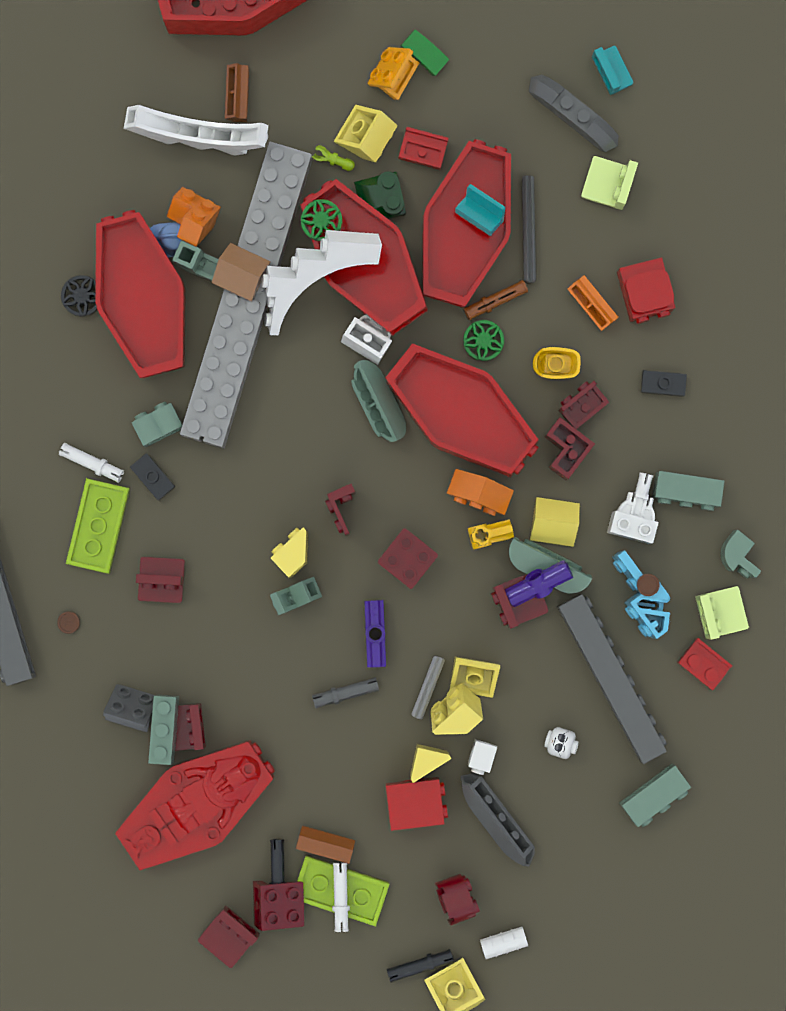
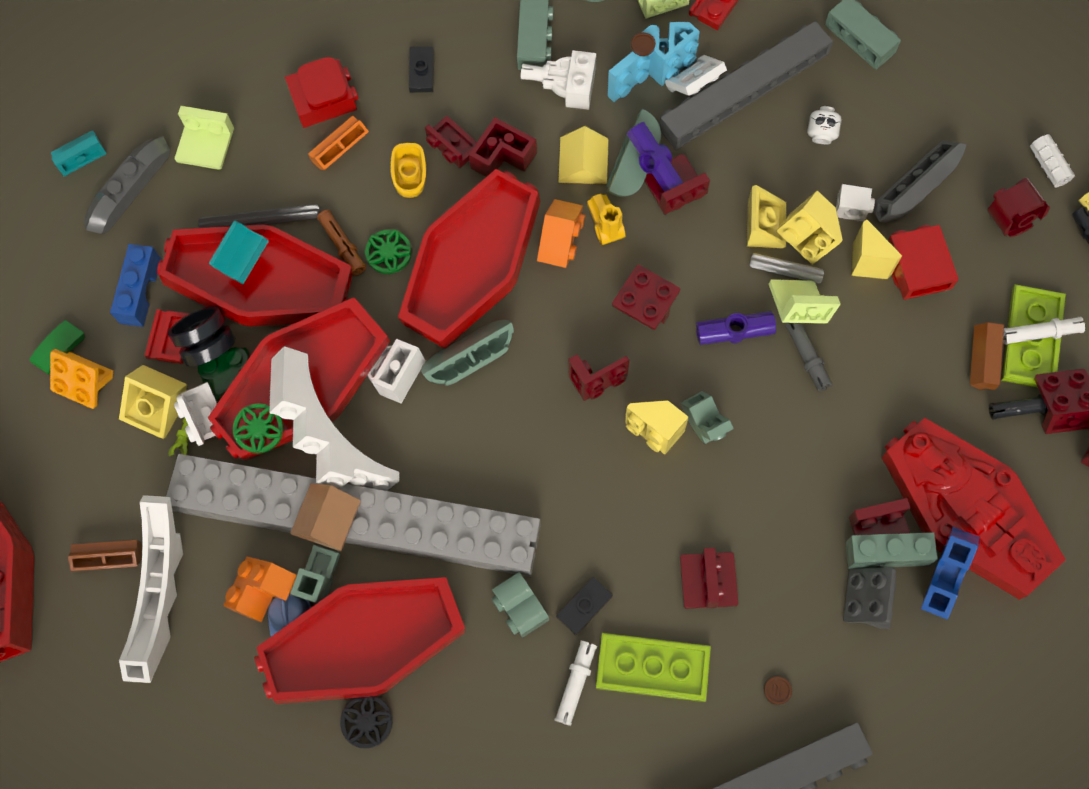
camera: 85 degrees left, 15 degrees down
none -> blue arch [110,244,162,327]
none -> black wheel [167,306,236,367]
none -> white bracket [174,382,217,446]
none -> white plate [665,55,727,96]
none -> yellowish green bracket [769,280,841,323]
none -> blue arch [921,527,980,620]

